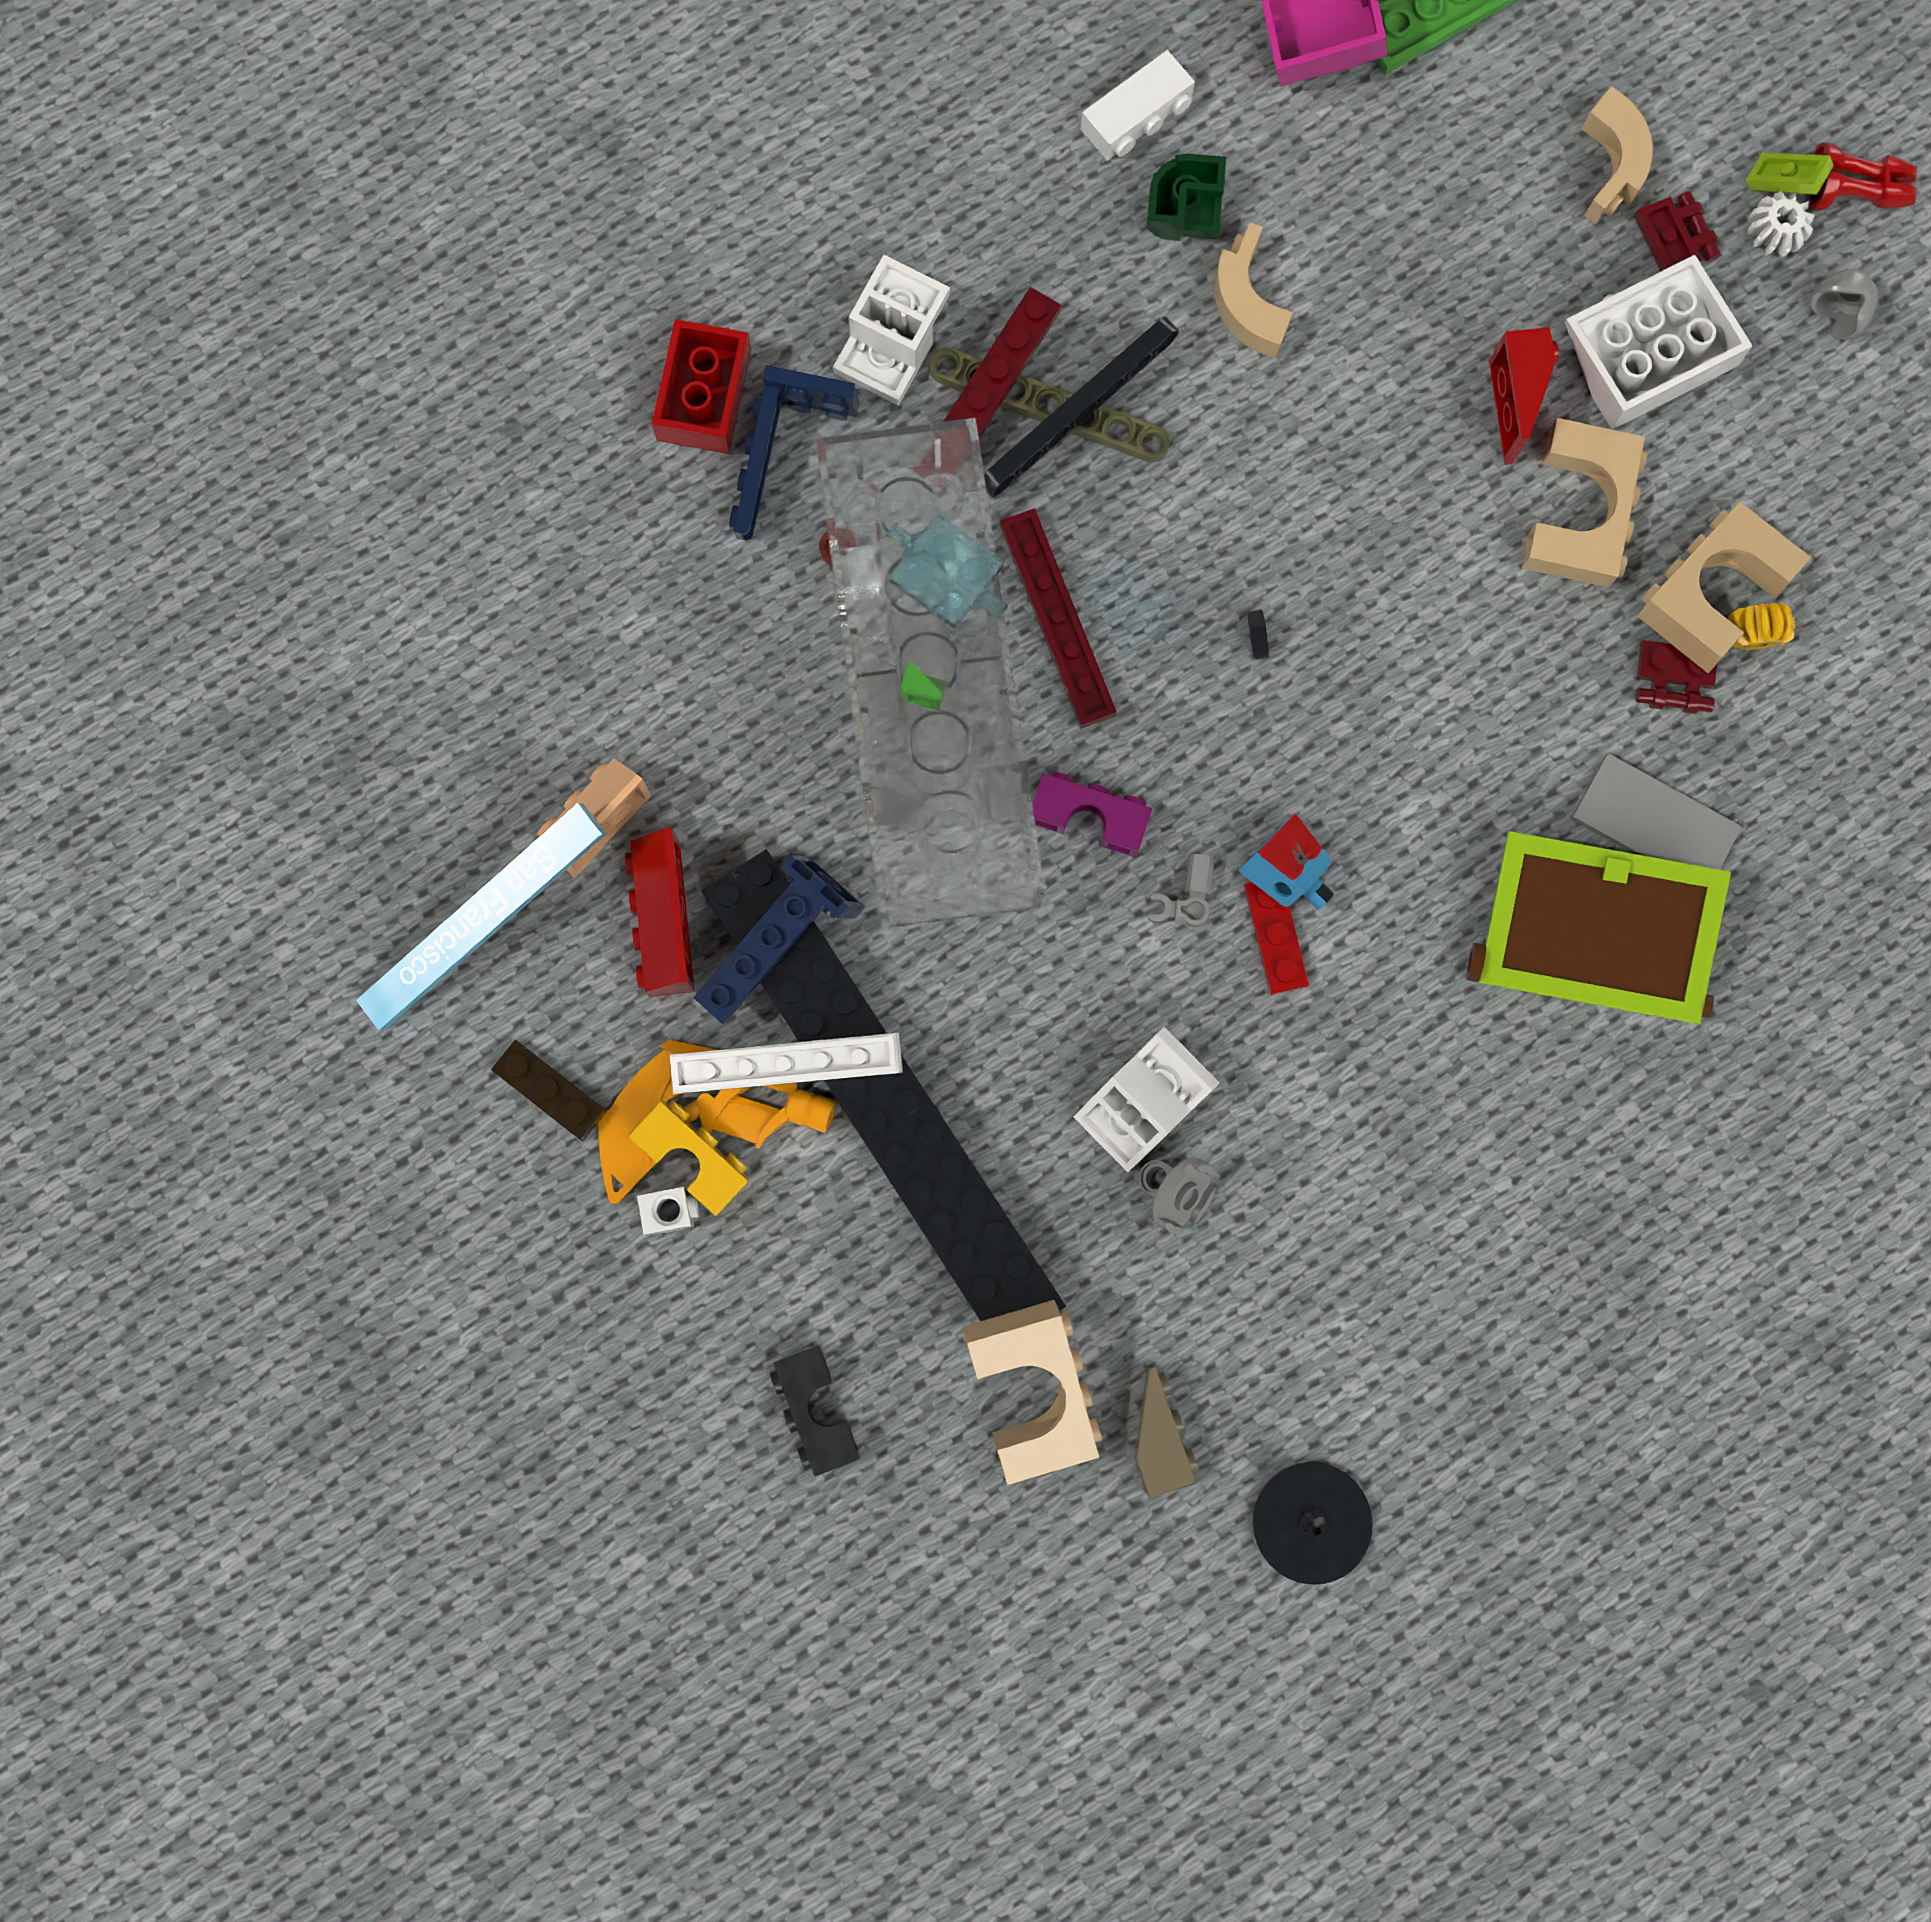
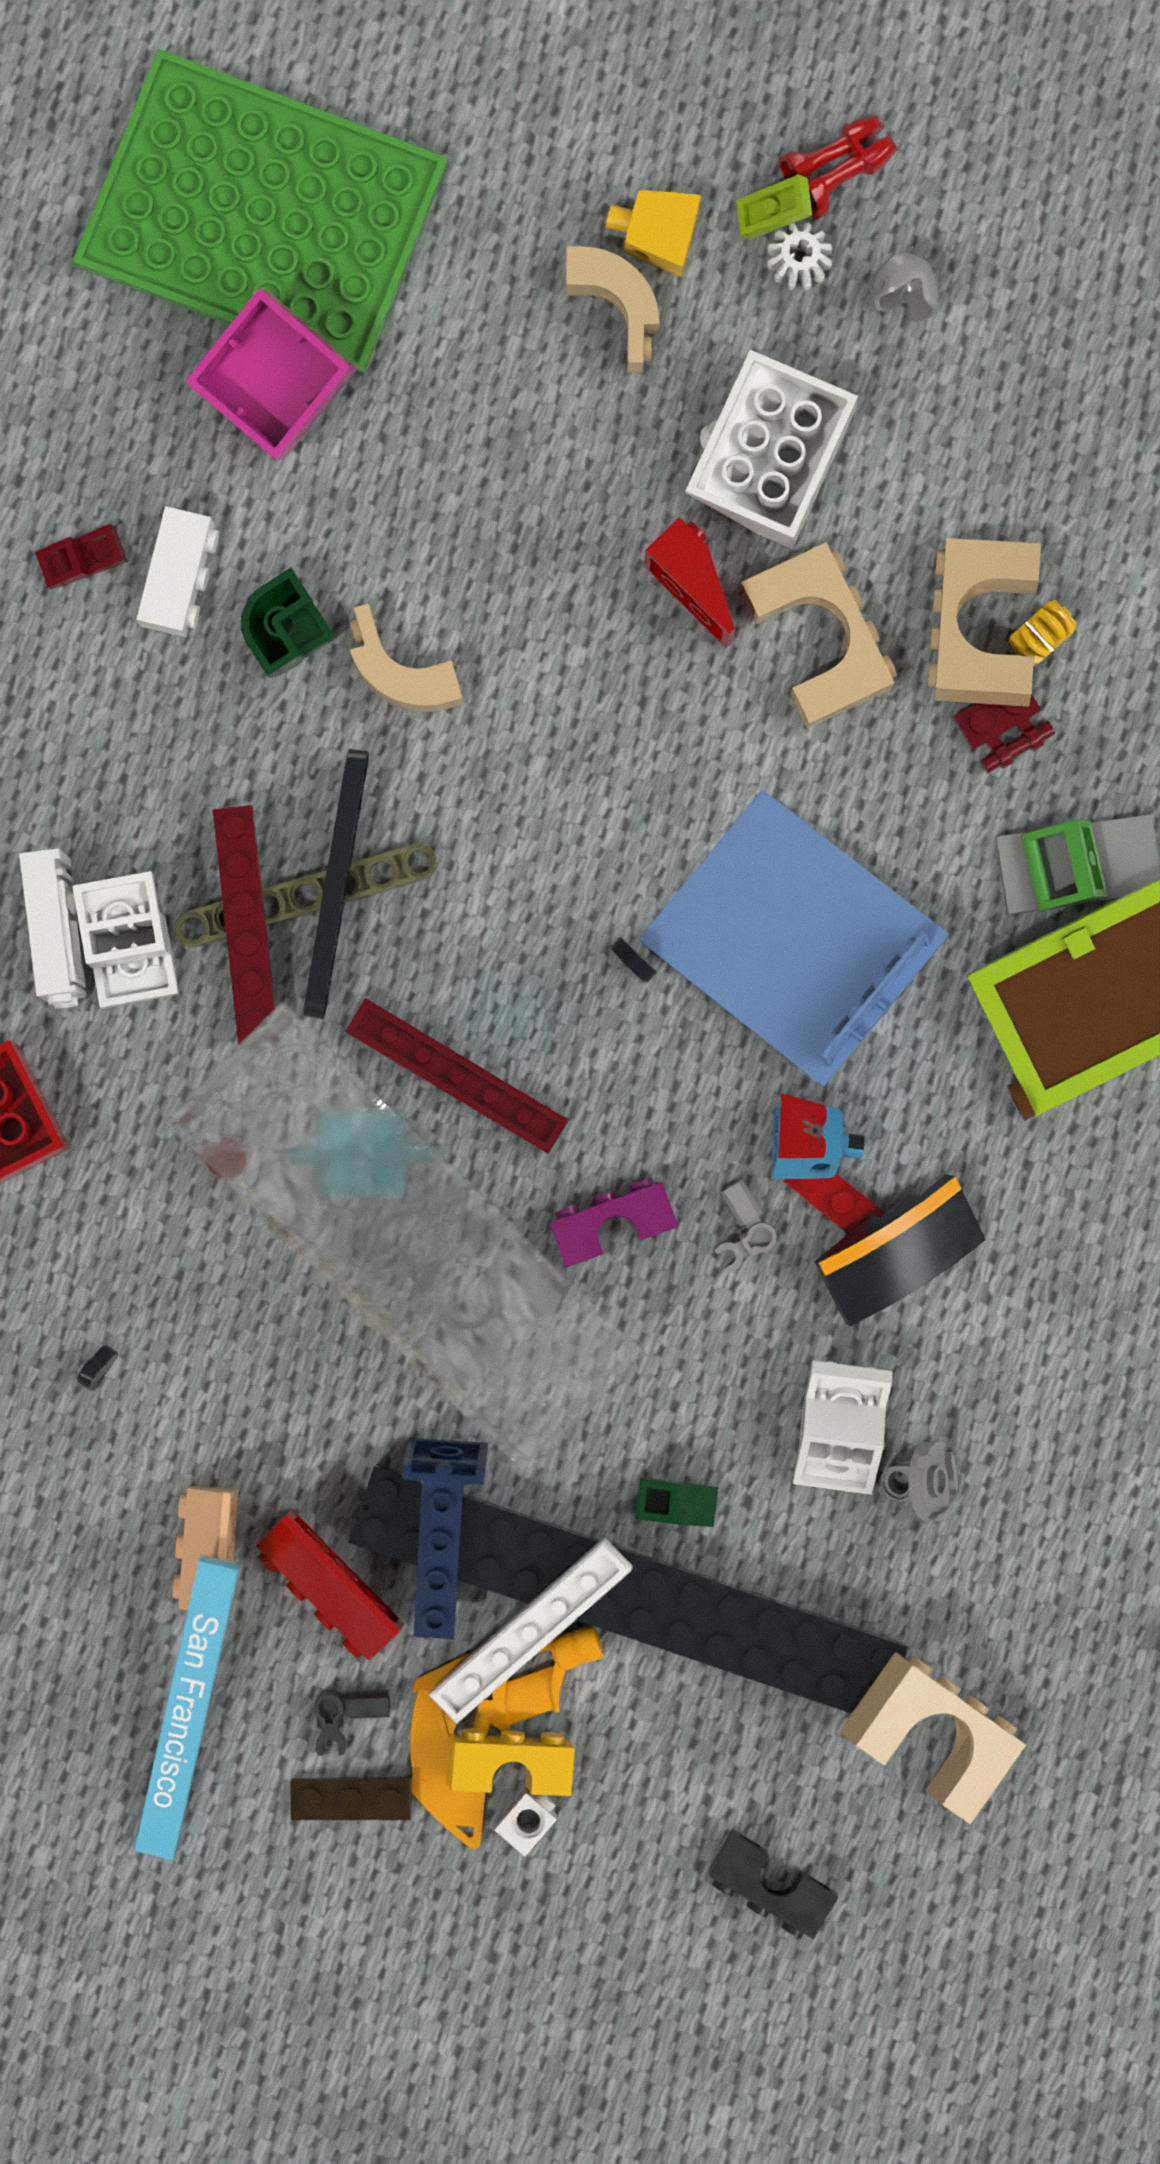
camera: 35 degrees left, 5 degrees up
dark blue bracket [729,365,860,541] -> none
bright green slope [900,661,948,711] -> none
dark tan slope [1134,1366,1199,1498] -> none
dark red plate [1634,191,1722,272] -> none
none -> white door [19,848,87,1009]
none -> dark red slope [35,524,128,589]
none -> black tile [77,1345,118,1391]
none -> pearl dark grey bar [313,1689,390,1756]
none -> yellow torso [606,190,701,277]
none -> dark green slope [634,1476,719,1527]
none -> medium blue door [639,790,949,1087]
none -> black slope [814,1174,986,1326]
none -> bright green tile [1021,819,1108,912]

